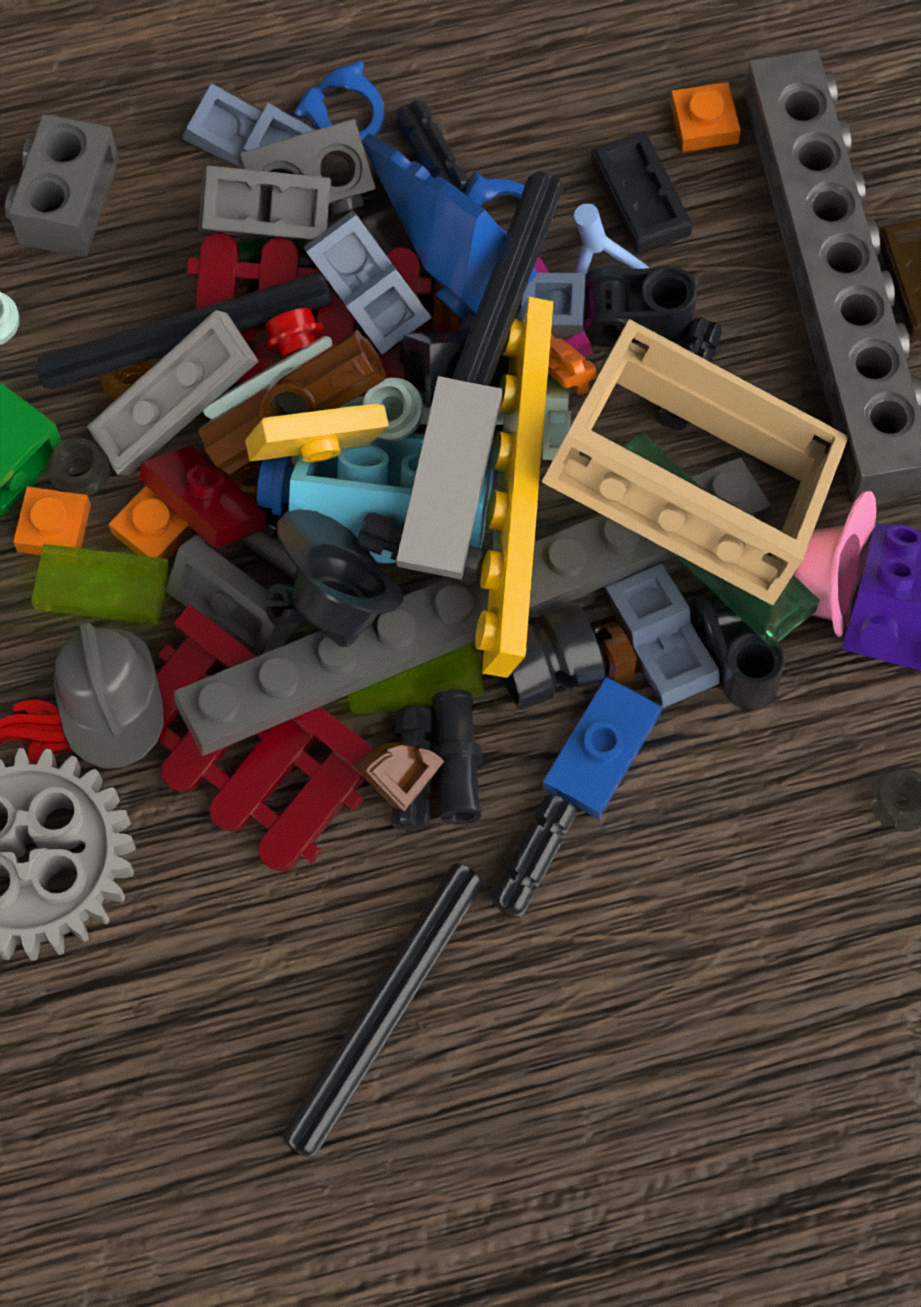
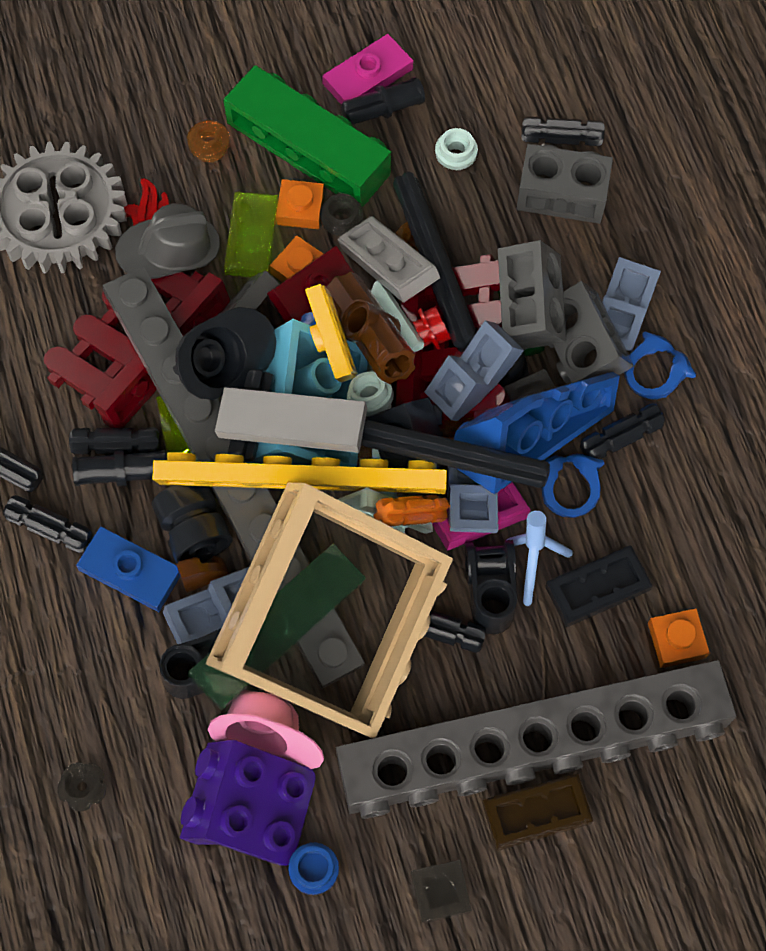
camera: 85 degrees right, 0 degrees up
reddish brown tile [353,742,444,811] -> none

